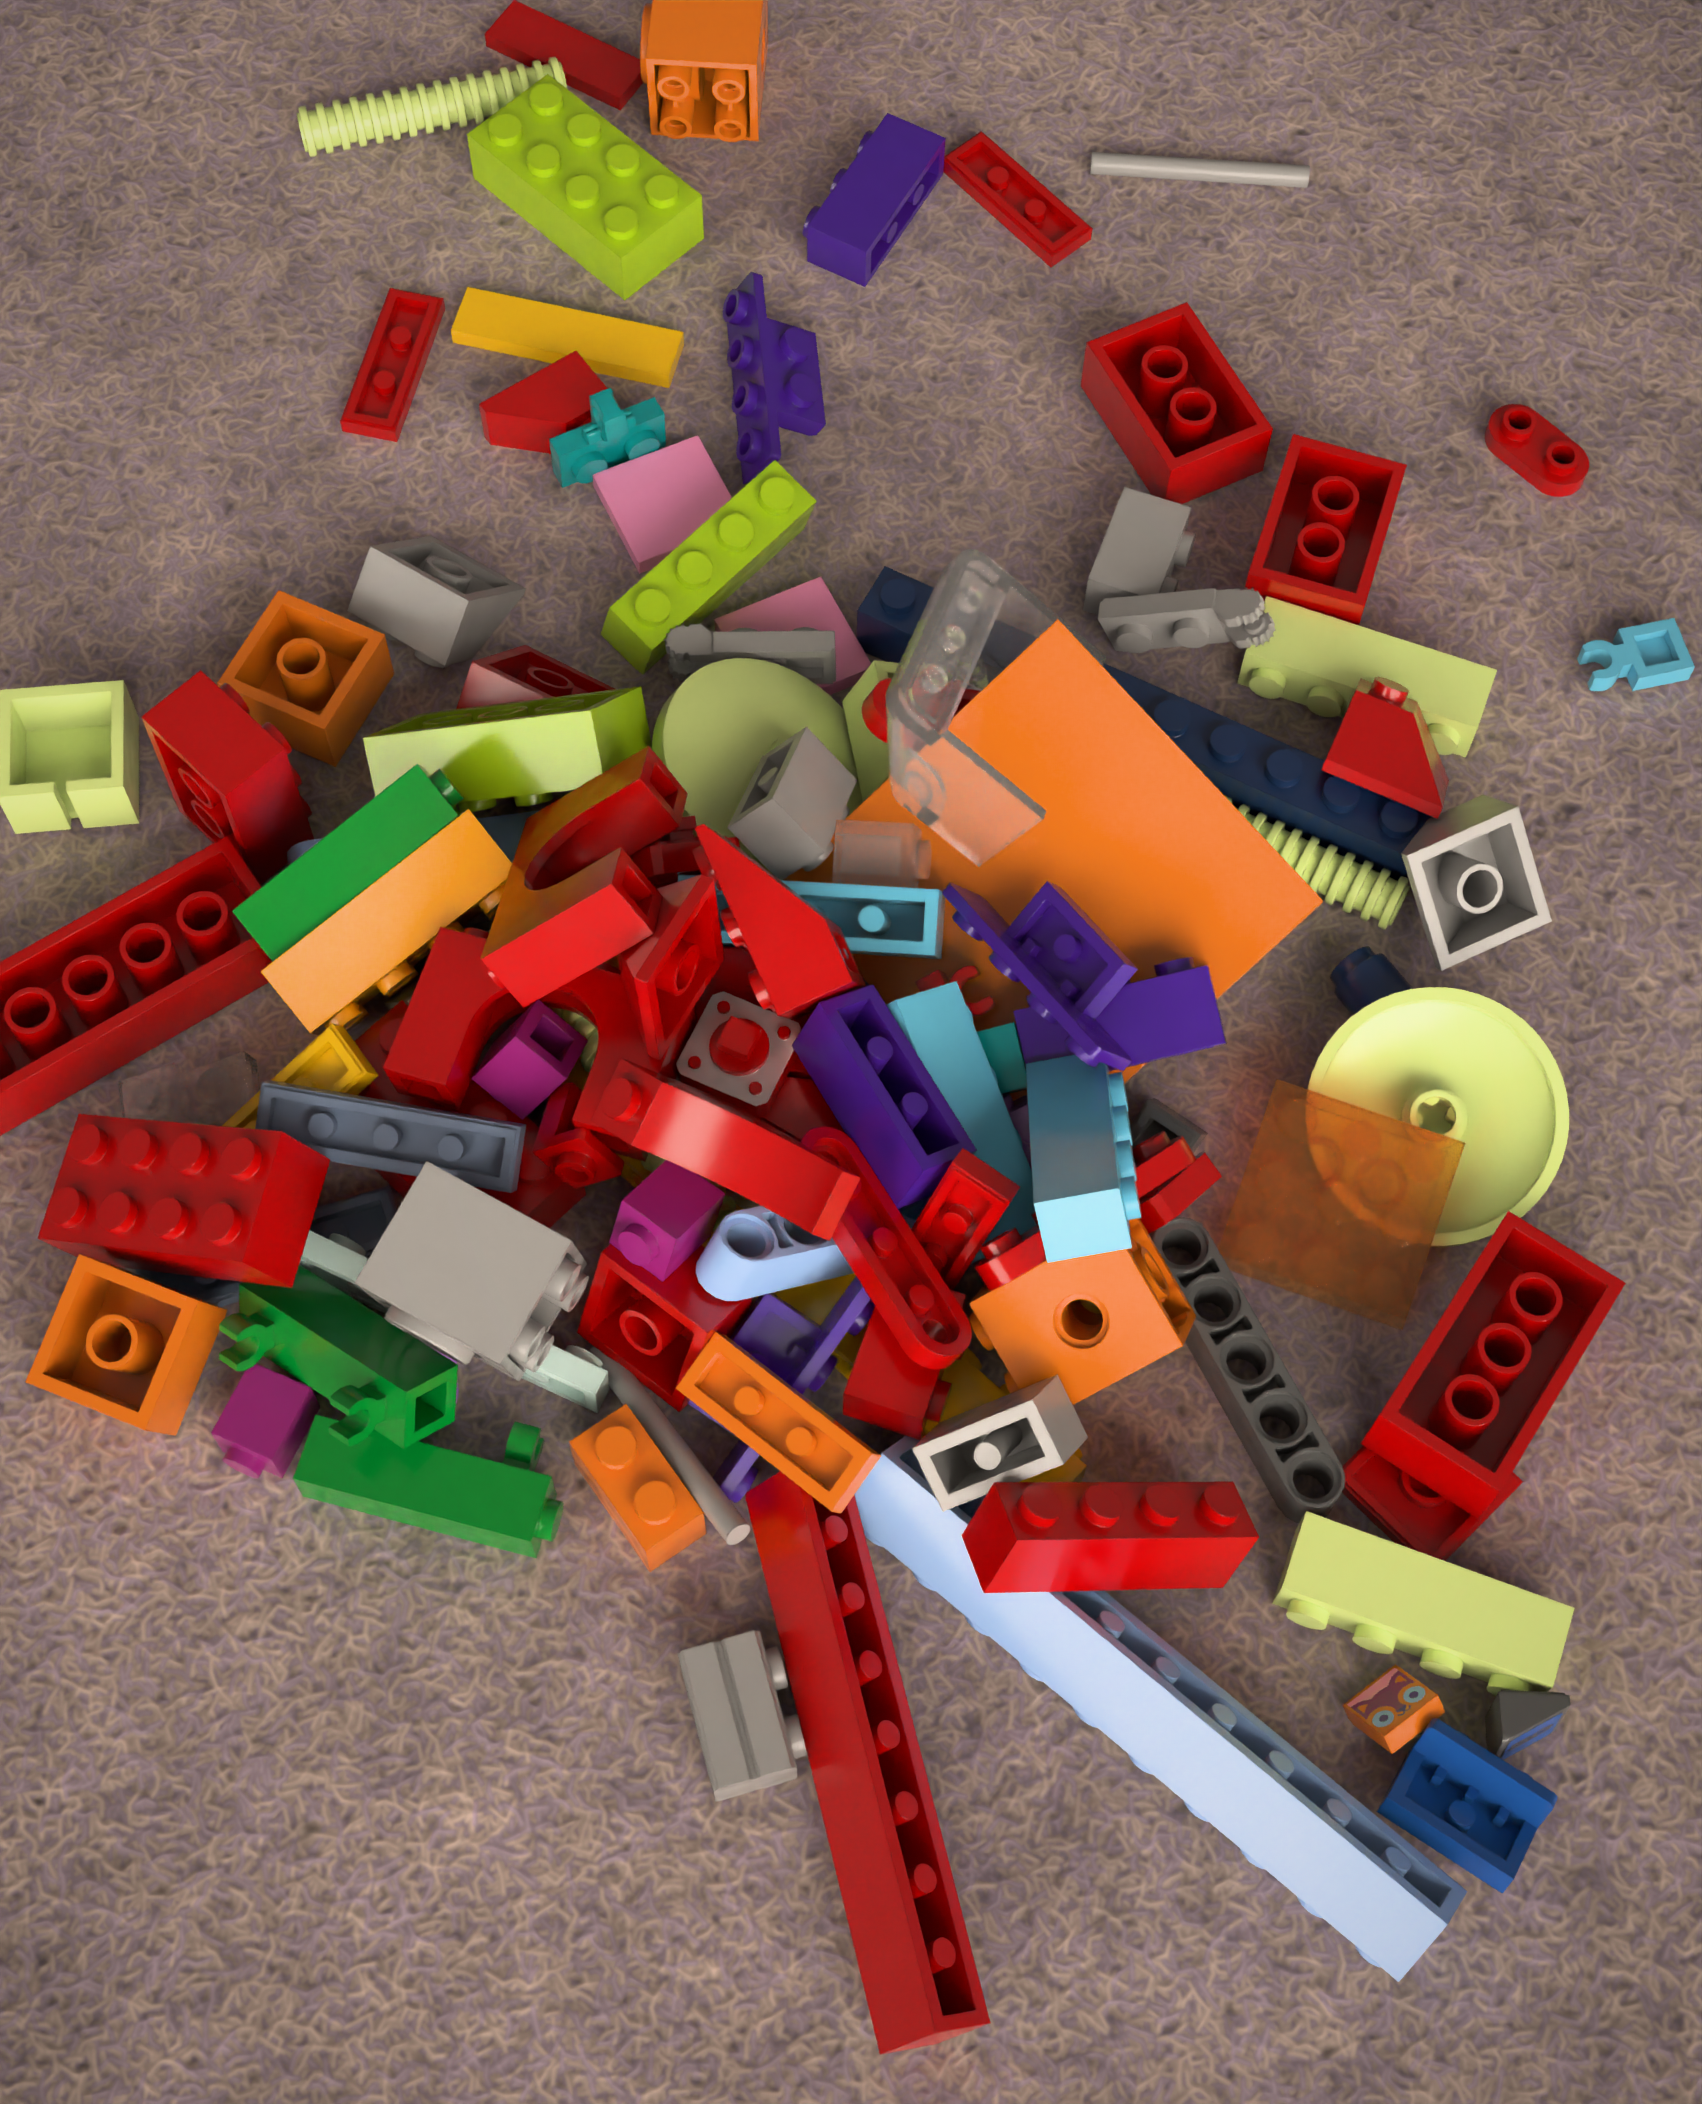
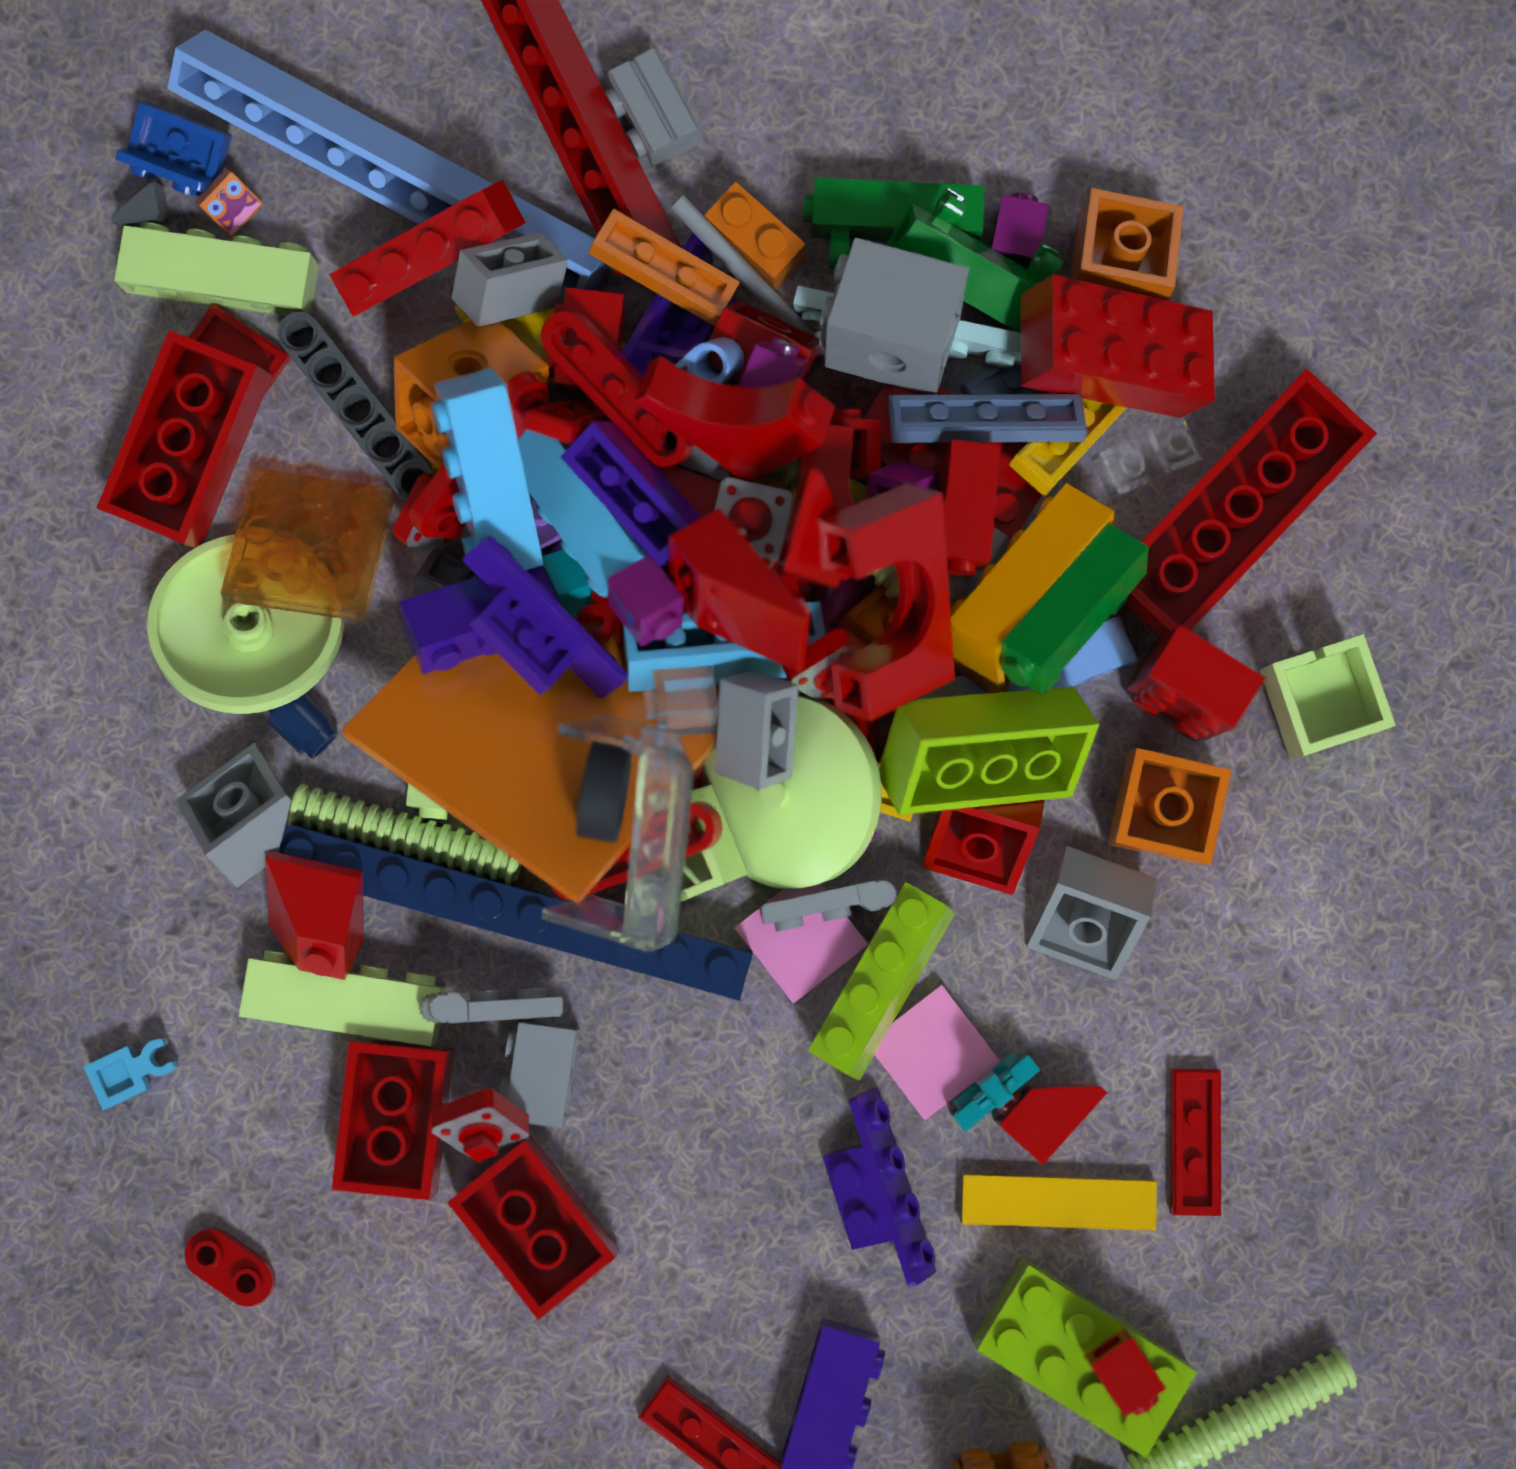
camera: 170 degrees right, 20 degrees up
none -> red piece [432,1089,529,1162]
none -> black tyre [576,741,633,843]
none -> magenta brick [607,555,683,647]
none -> red brick [1083,1328,1167,1417]

